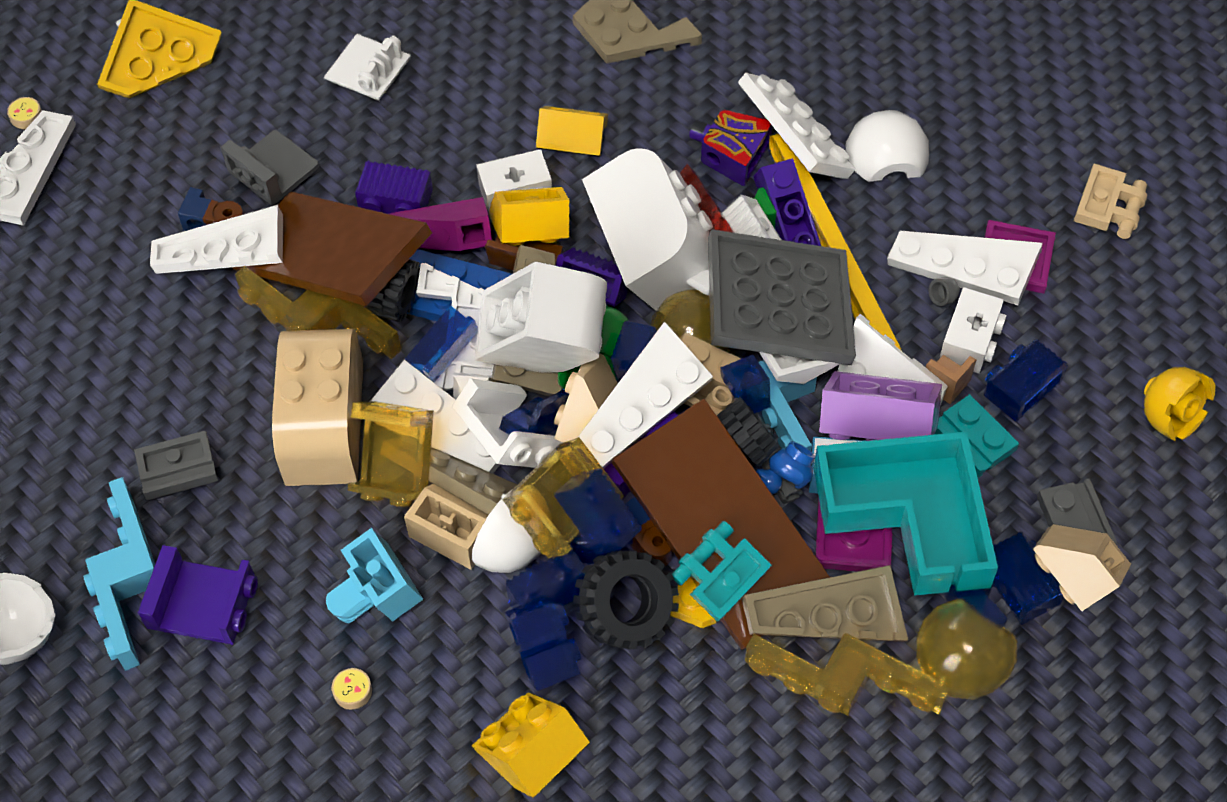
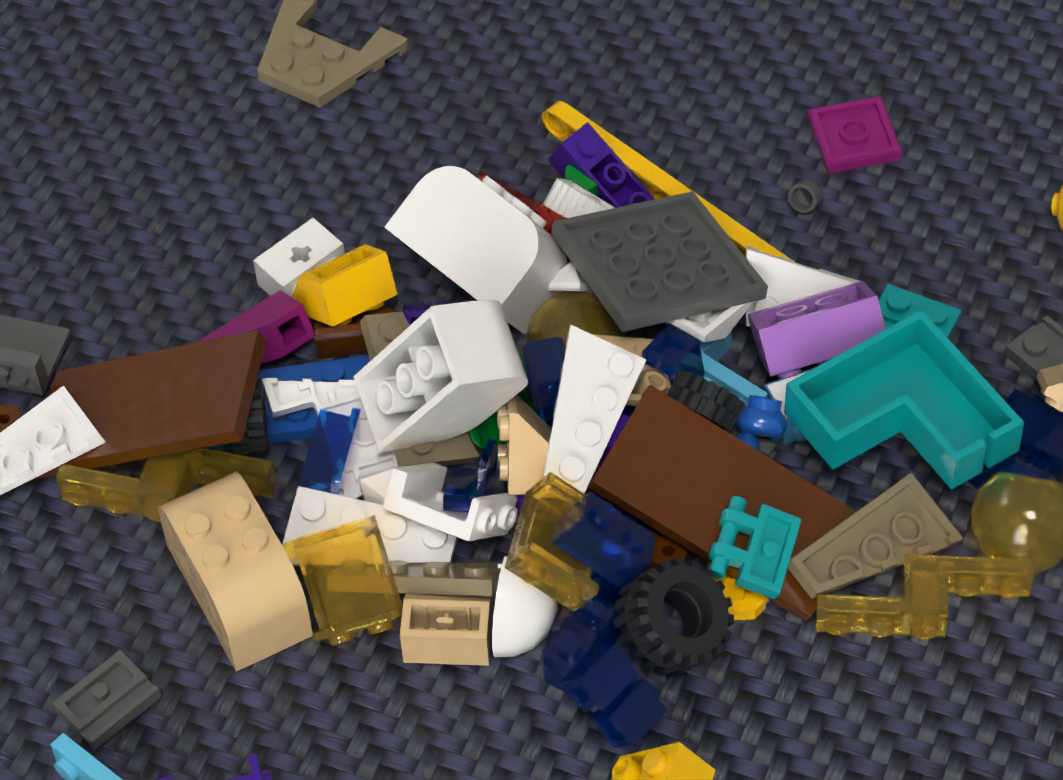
camera: 25 degrees left, 5 degrees down
white hinge [324,34,411,100] -> none
medium azure brick [326,528,423,623] -> none
dark purple brick [355,160,433,214] -> none
yellow panel [536,106,608,156] -> none
torso [689,110,772,187] -> none
white plate [738,73,856,179] -> none
magenta tile [815,499,892,572] -> none
white cylinder [846,110,929,182] -> none
white wing [887,231,1042,305] -> none
medium nougat panel [926,355,976,404] -> none
white brick [939,287,1006,374] -> none
clear blue brick [984,339,1068,422] -> none
tan plate [1074,164,1147,239] -> none

